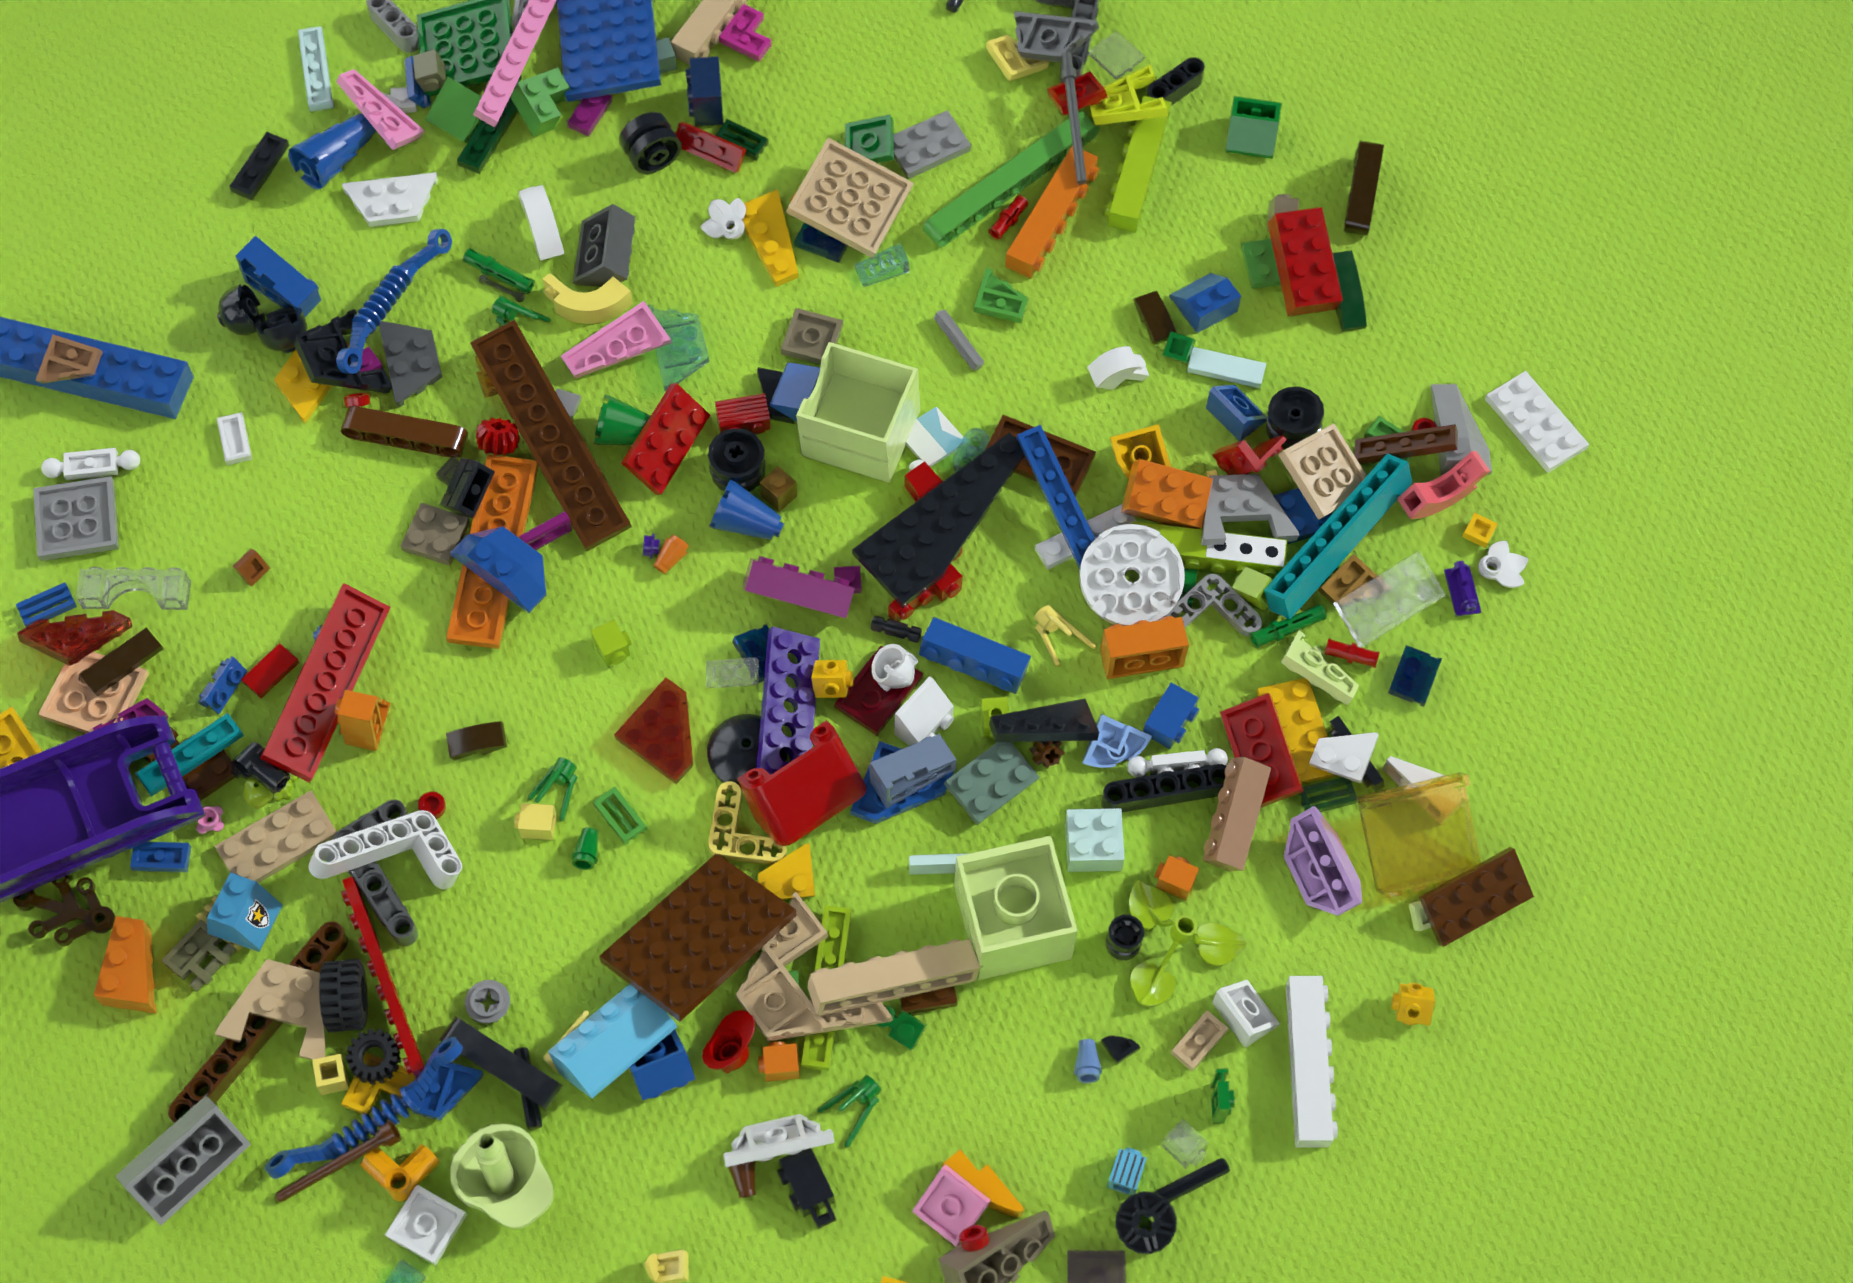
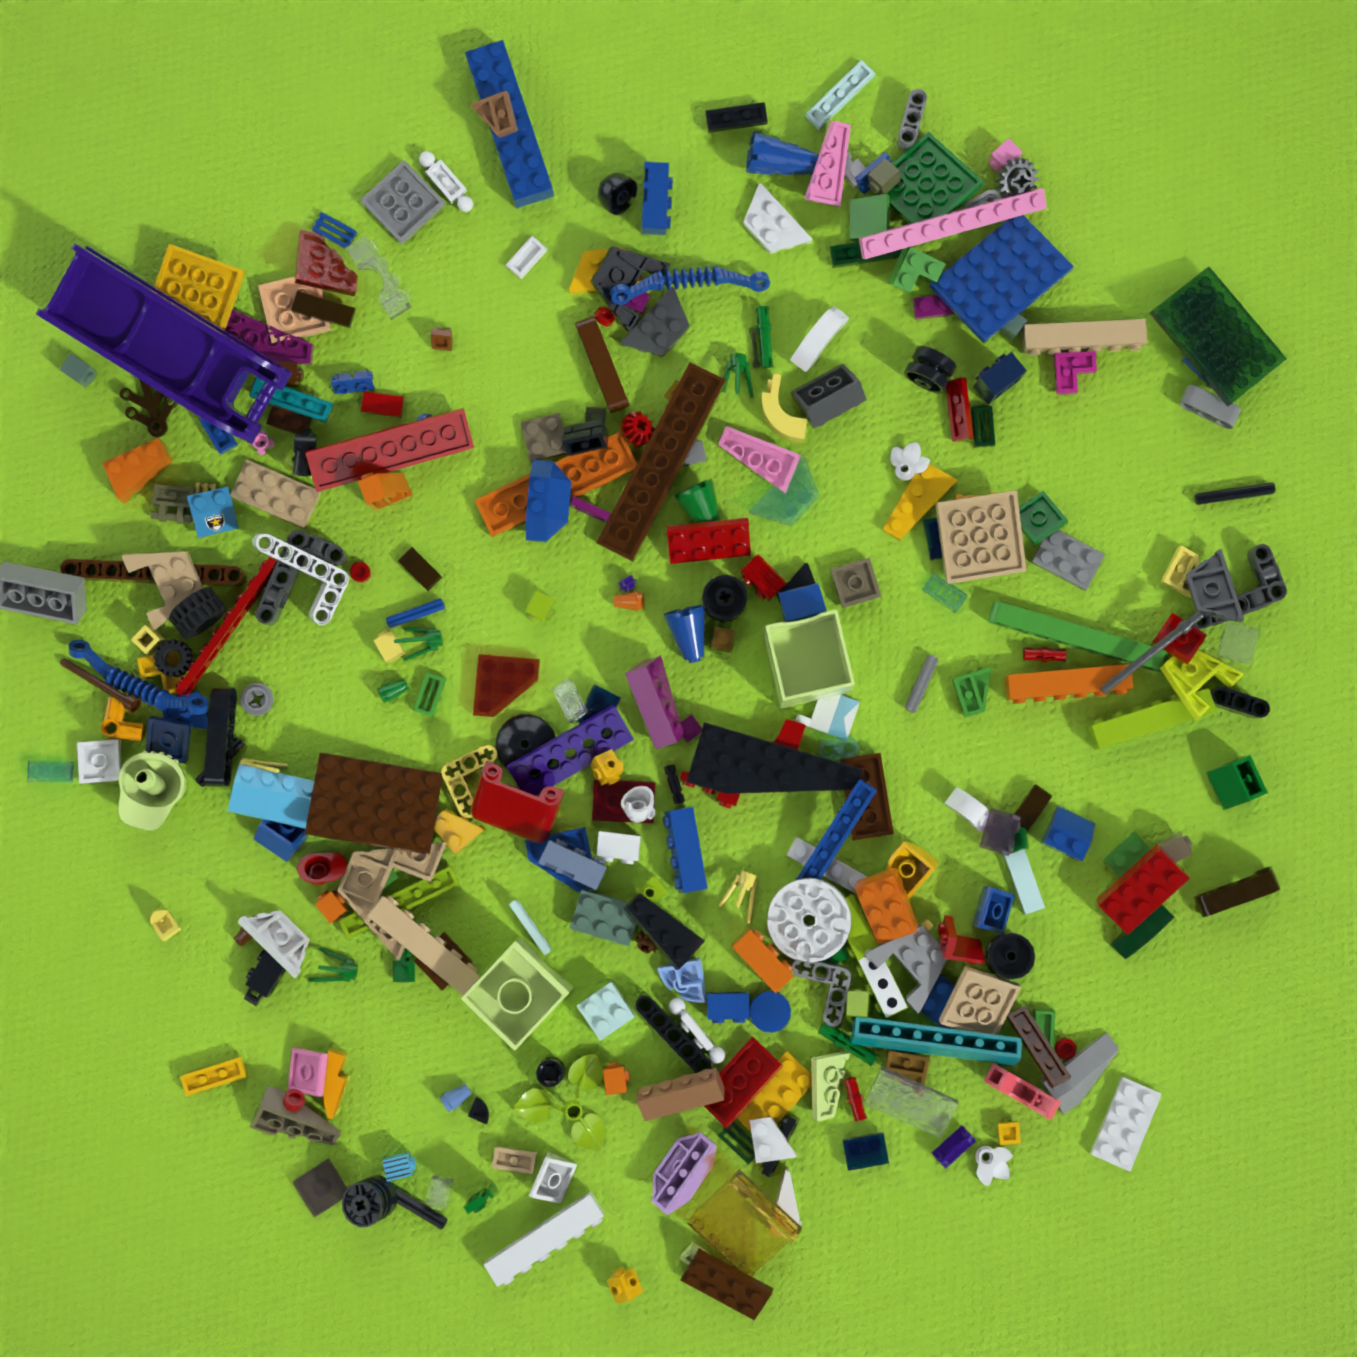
camera: 60 degrees right, 20 degrees up
black cylinder [254,307,308,353] -> none
none -> dark blue plate [146,716,191,764]
none -> blue axle [386,599,445,628]
none -> blue tile [749,991,791,1033]
none -> clear purple brick [979,808,1021,857]

